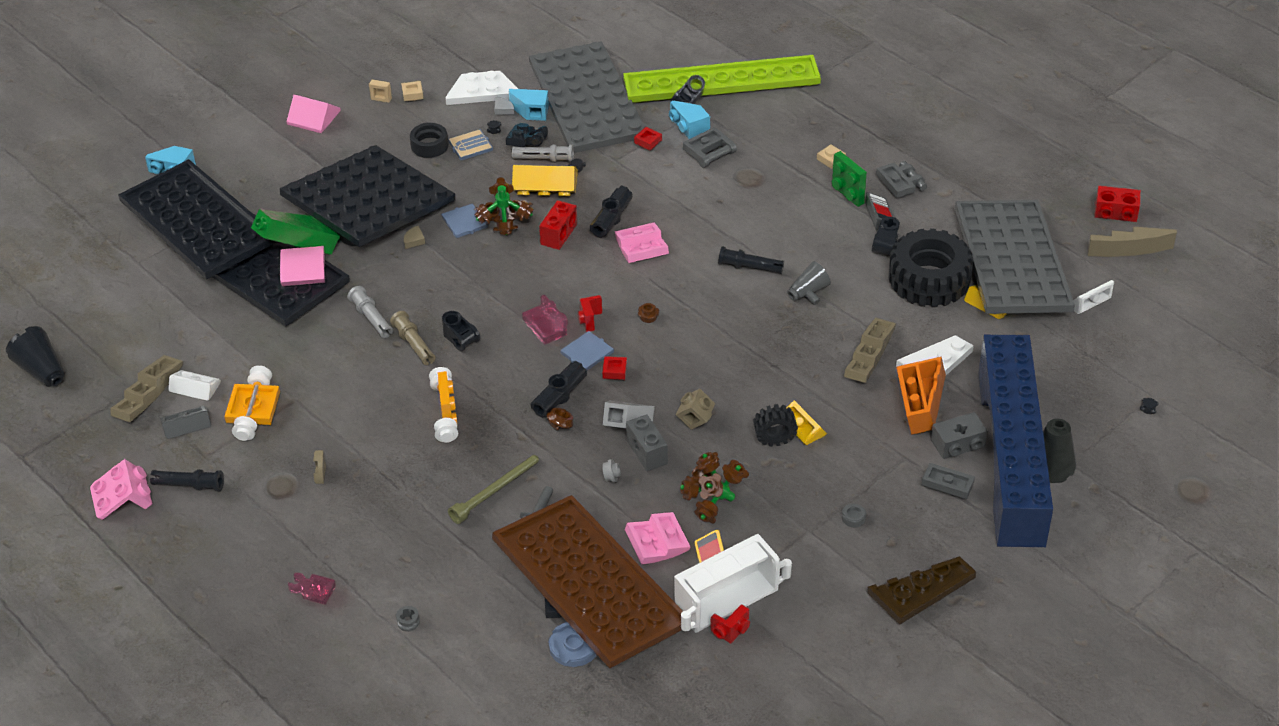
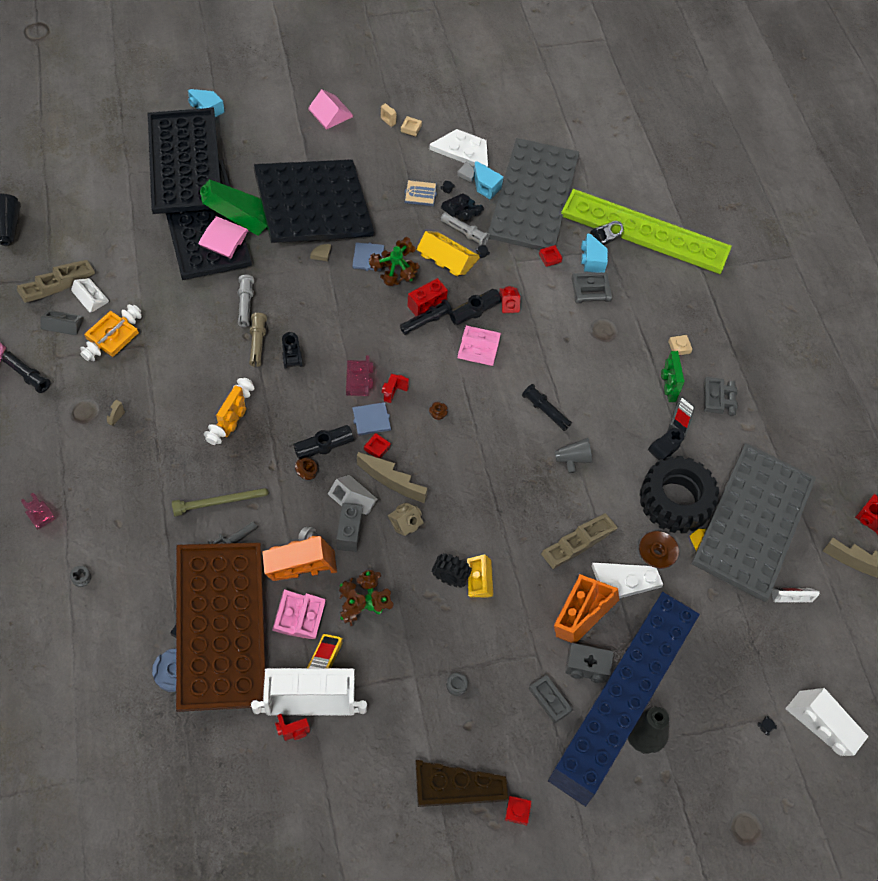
camera: 25 degrees right, 15 degrees up
black tyre [410,123,449,158] -> none
none -> wedge [262,536,337,581]
none -> dark tan slope [357,452,428,503]
none -> black pin [399,299,452,335]
none -> red bracket [499,286,520,313]
none -> red plate [505,796,532,825]
none -> reddish brown dish [639,531,679,569]
none -> white wedge [785,688,868,756]

